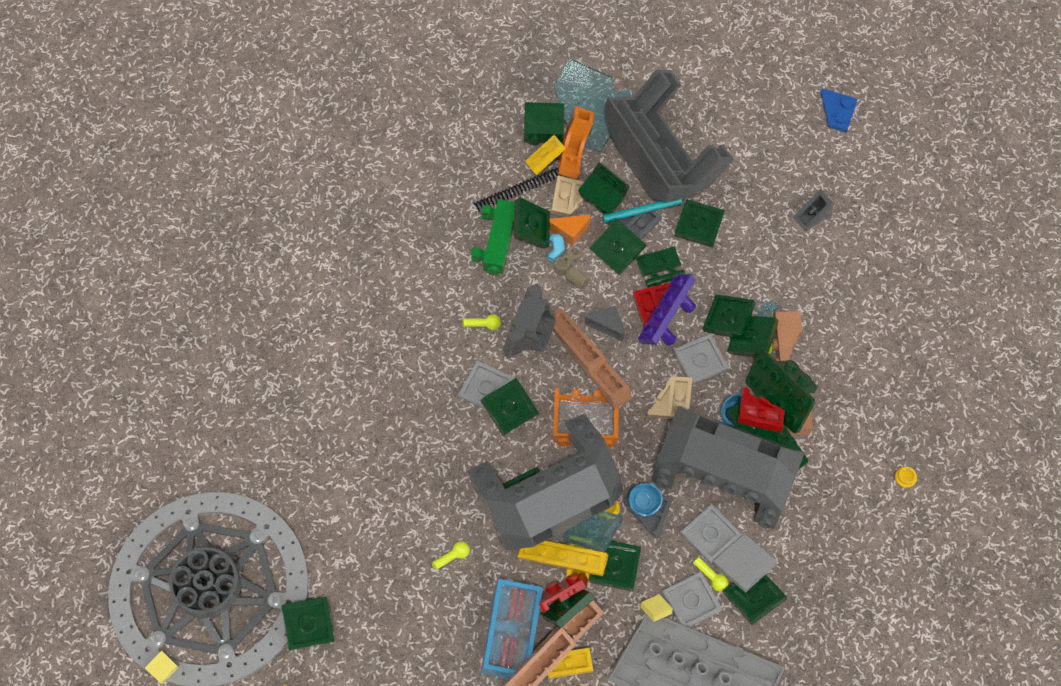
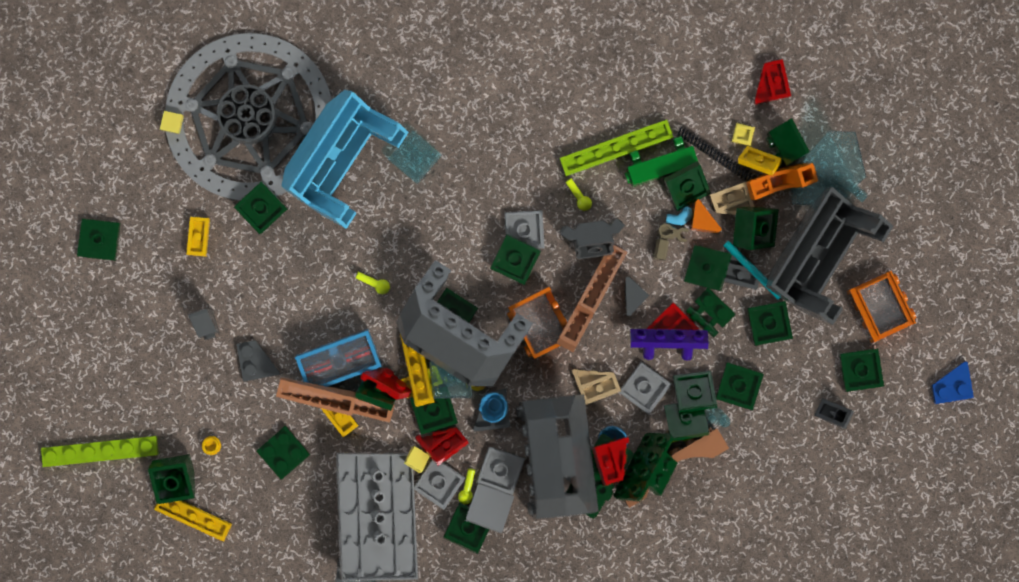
camera: 65 degrees right, 20 degrees up
none -> medium azure wedge [281,90,409,229]
none -> clear light blue plate [388,131,442,184]
none -> red wing [415,427,469,466]
none -> lime plate [559,120,673,177]
none -> dark green plate [716,362,764,411]
none -> light yellow tile [732,123,755,146]
none -> red wing [754,59,791,105]
none -> dark green plate [839,348,884,392]
none -> window [847,271,916,343]

